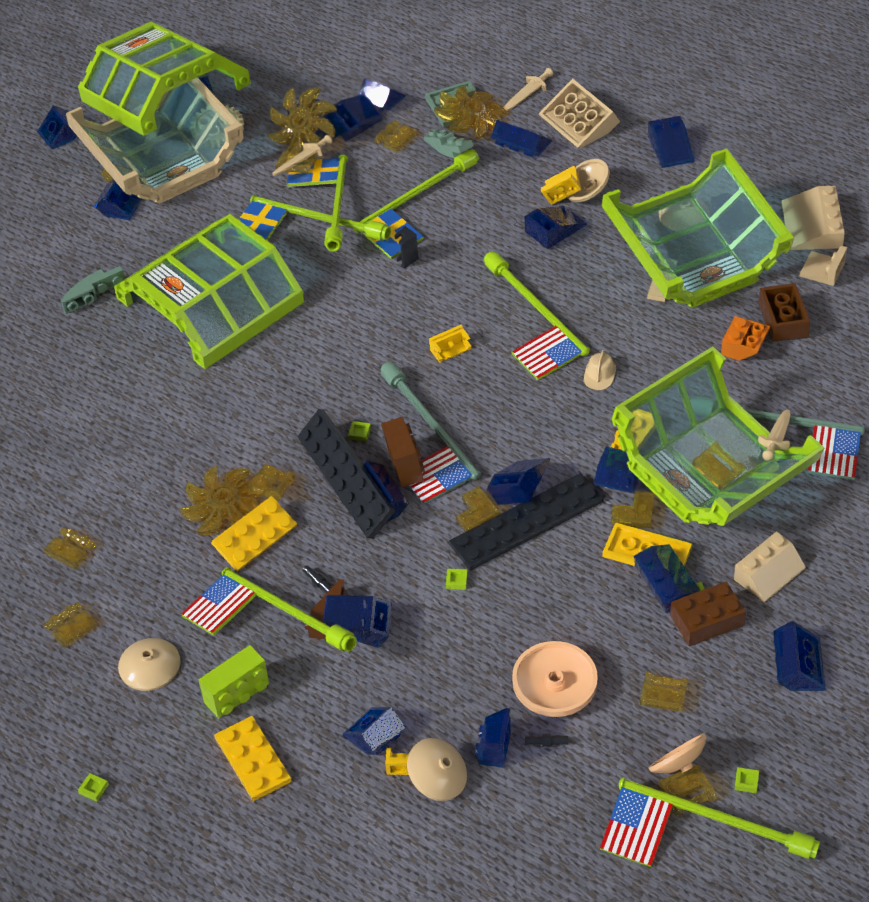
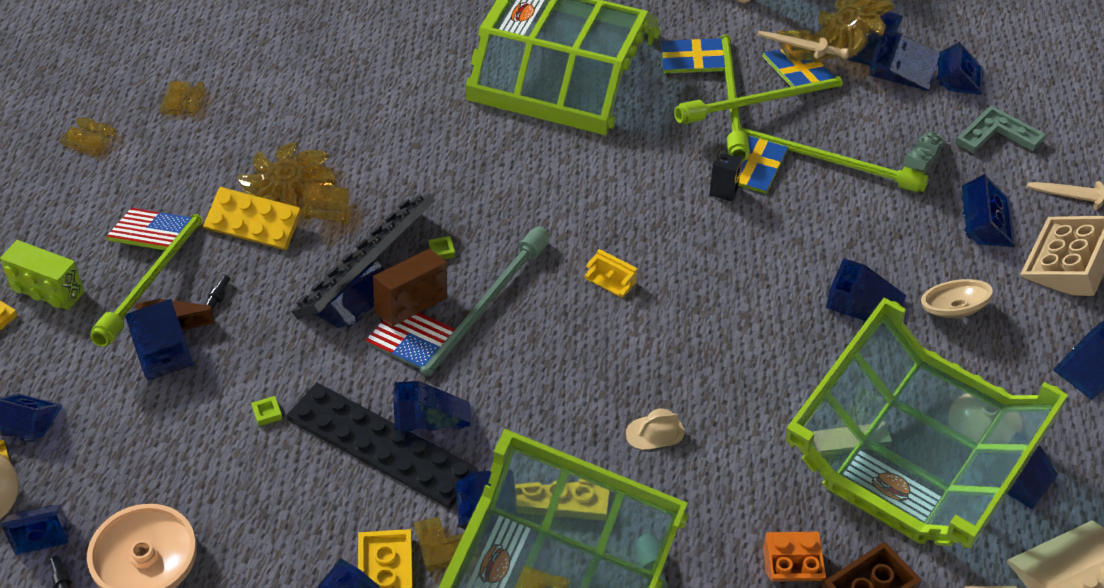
camera: 60 degrees right, 0 degrees up
tan dish [118,638,181,691] -> none
clear yellow plate [374,120,417,153] -> none
clear yellow piece [434,86,508,139] -> none
clear yellow plate [456,486,500,532] -> none
flag [484,251,590,380] -> none
yellow bracket [541,166,581,205] -> none

